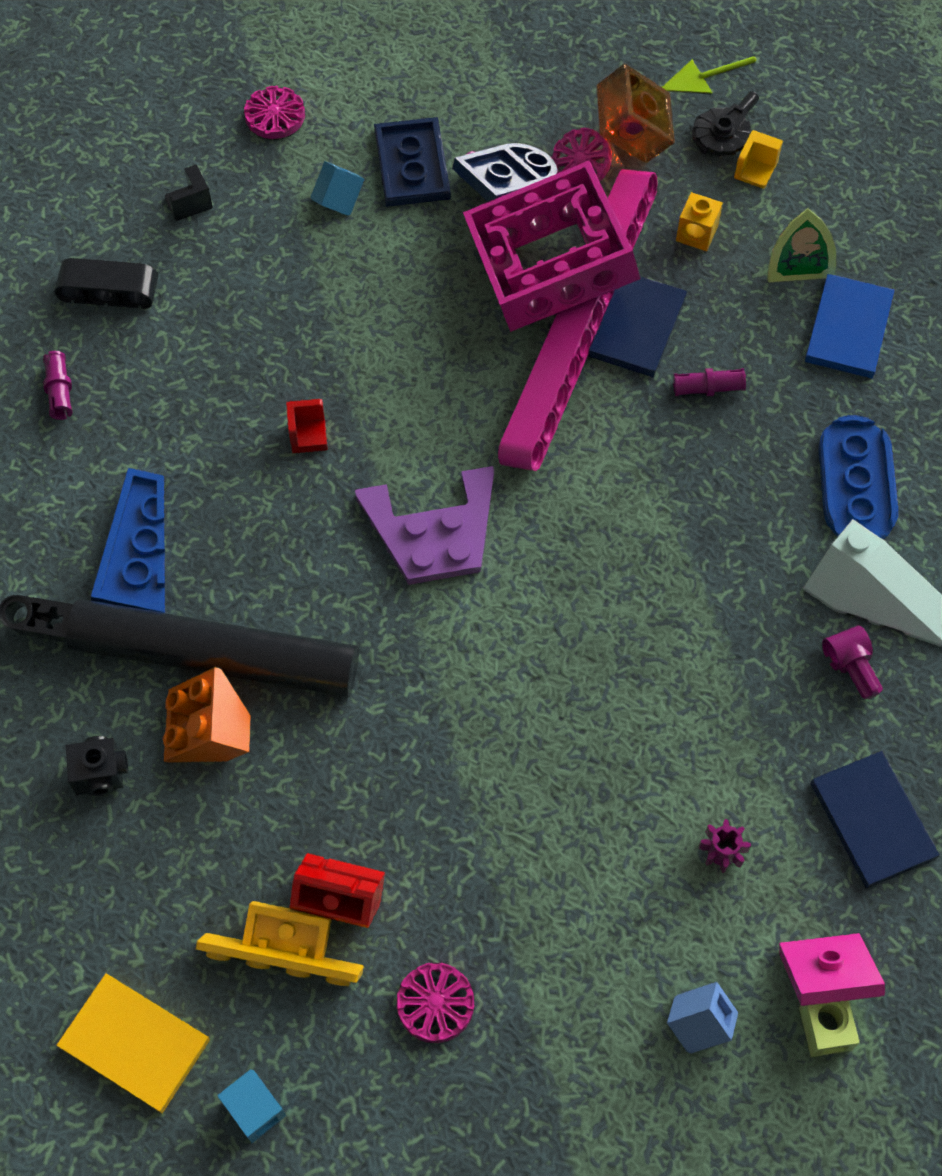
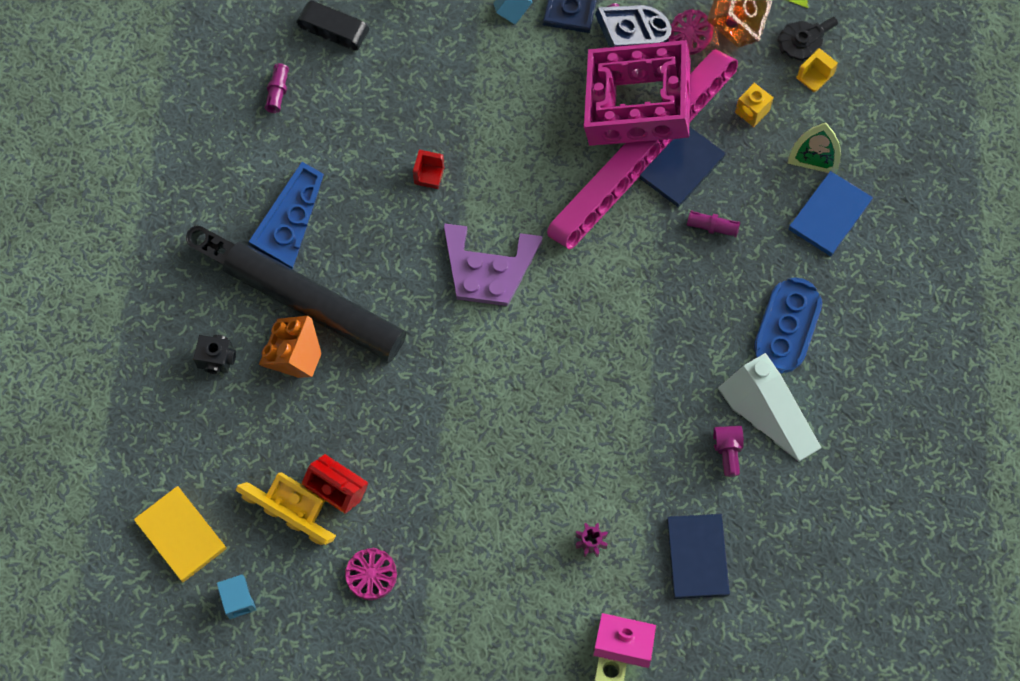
camera: 20 degrees right, 5 degrees up
medium blue panel [667,982,738,1053] -> none

